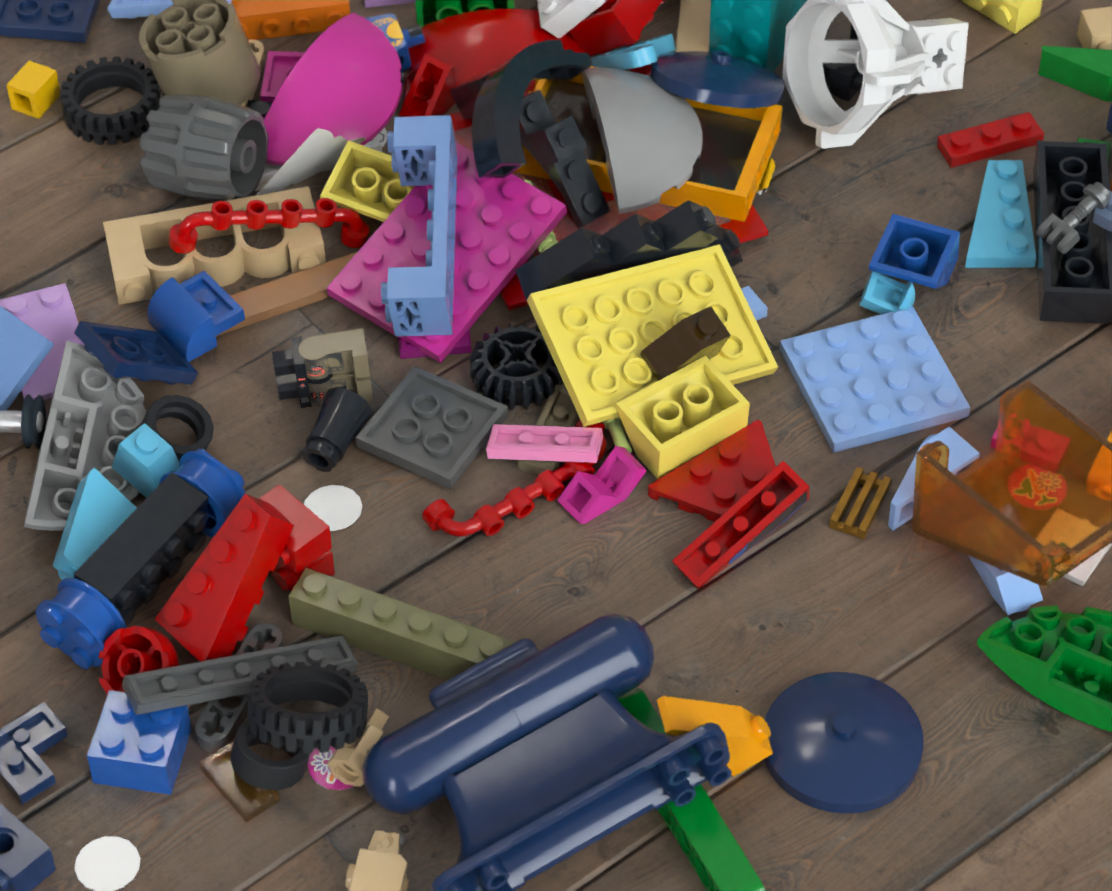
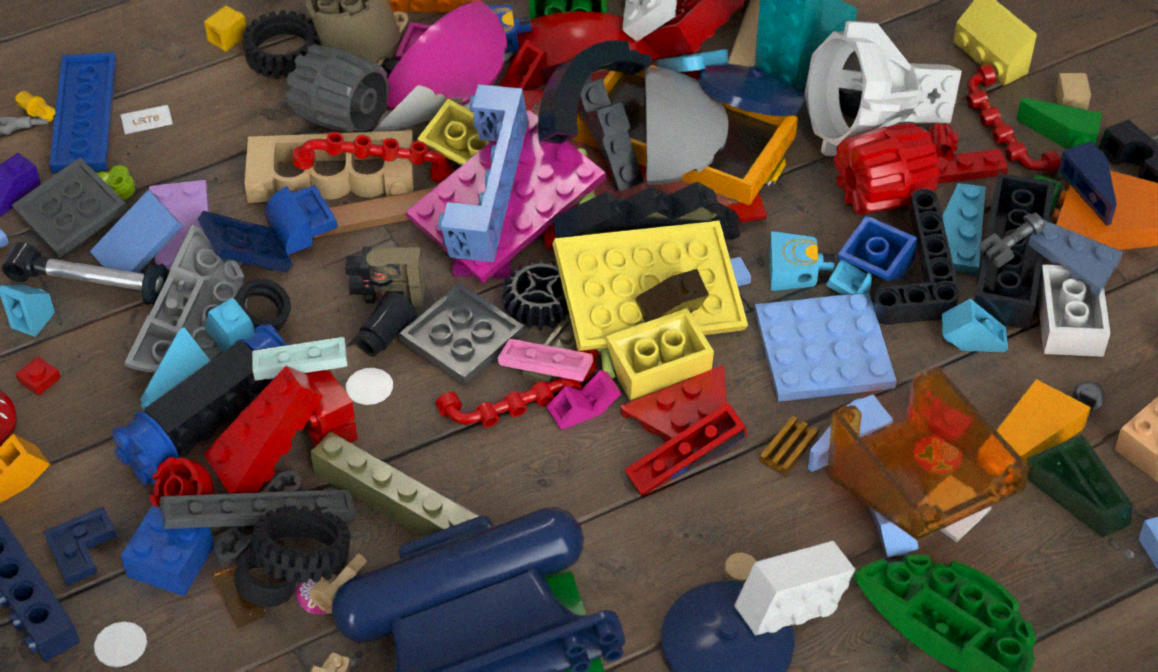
camera: 10 degrees right, 0 degrees up
light orange slope [657,696,773,776] -> none
none -> light aqua plate [252,337,348,381]
none -> tan tile [725,553,756,584]
none -> white brick [734,541,855,635]
none -> medium azure torso [769,231,835,291]
none -> red wheel [834,123,940,215]
none -> black beam [873,189,959,325]
none -> red gear [926,123,959,156]
none -> medium azure slope [942,298,1008,352]
none -> red bar [966,64,1061,174]

